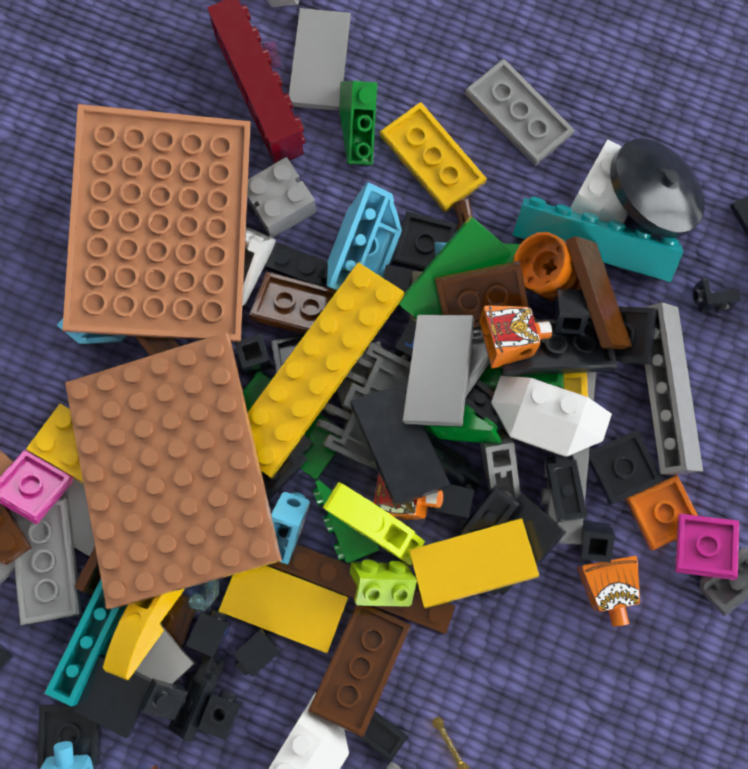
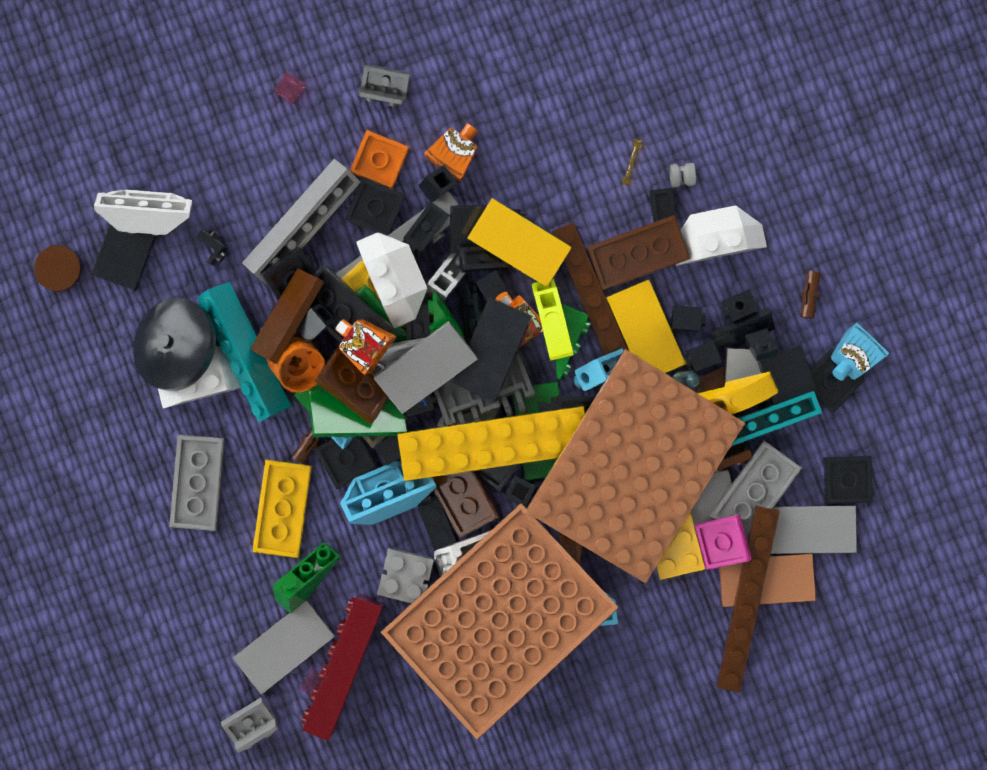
camera: 135 degrees left, 10 degrees up
lime bracket [350,560,417,606] -> none
dark pink tile [675,514,739,580] -> none

